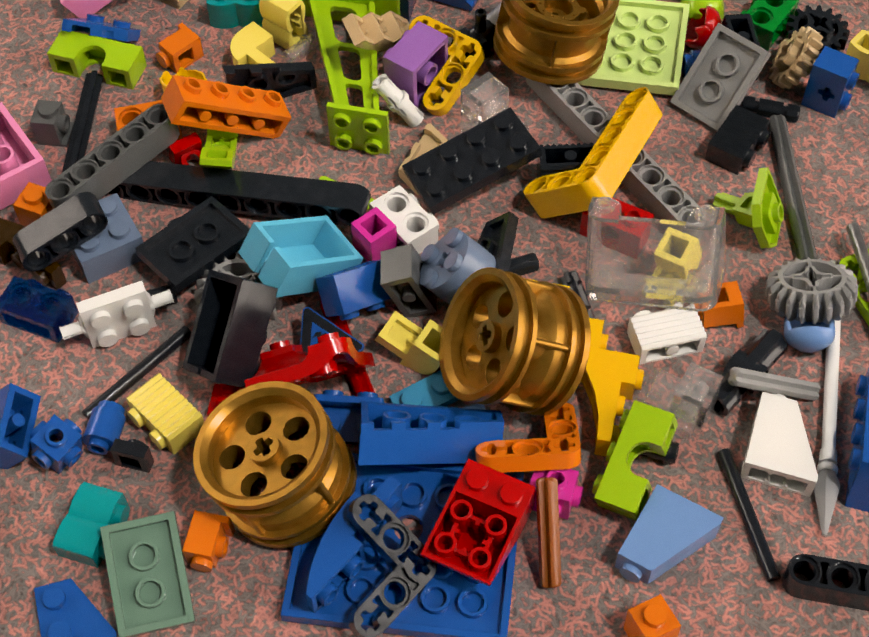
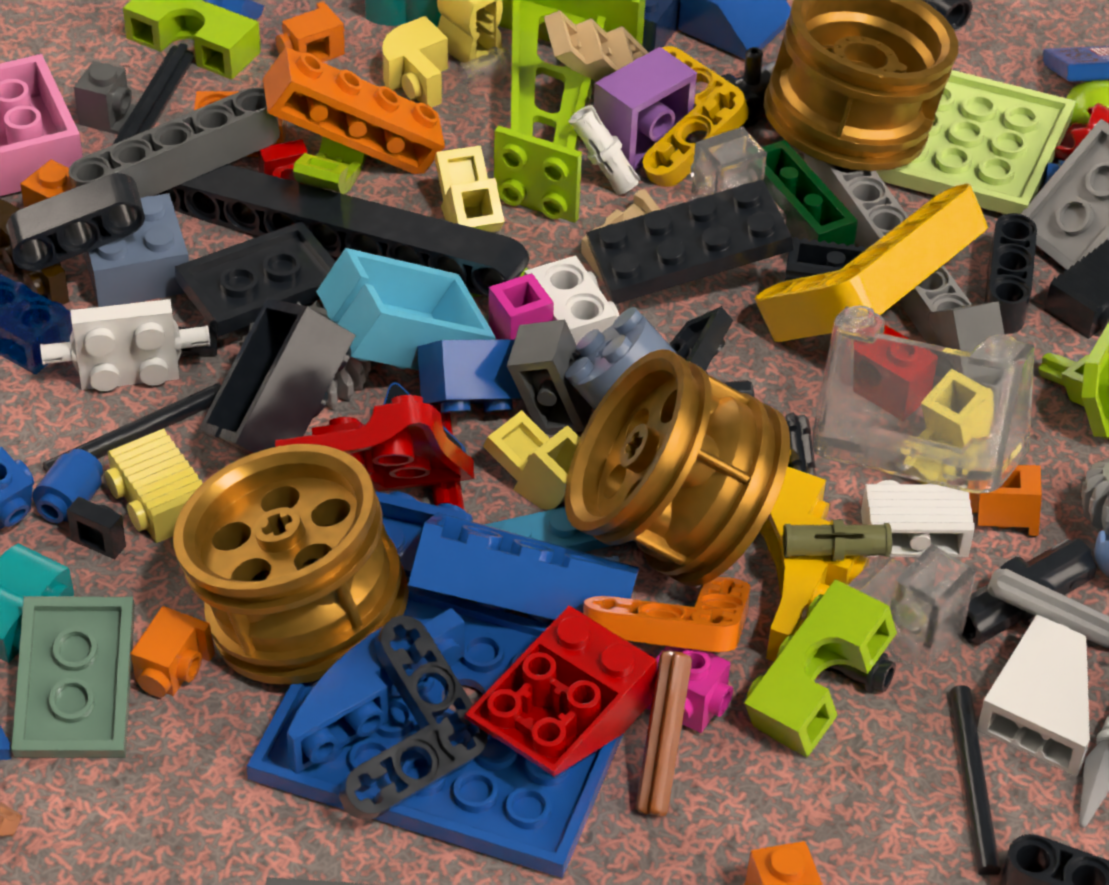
camera: 10 degrees right, 10 degrees down
black wing [222,62,317,98] -> none
medium blue slope [615,484,724,585] -> none
none -> light yellow brick [434,145,504,232]
none -> dark green brick [743,140,858,246]
none -> olive pin [783,519,892,561]
none -> slope [928,301,1011,382]
none -> black beam [984,213,1037,334]

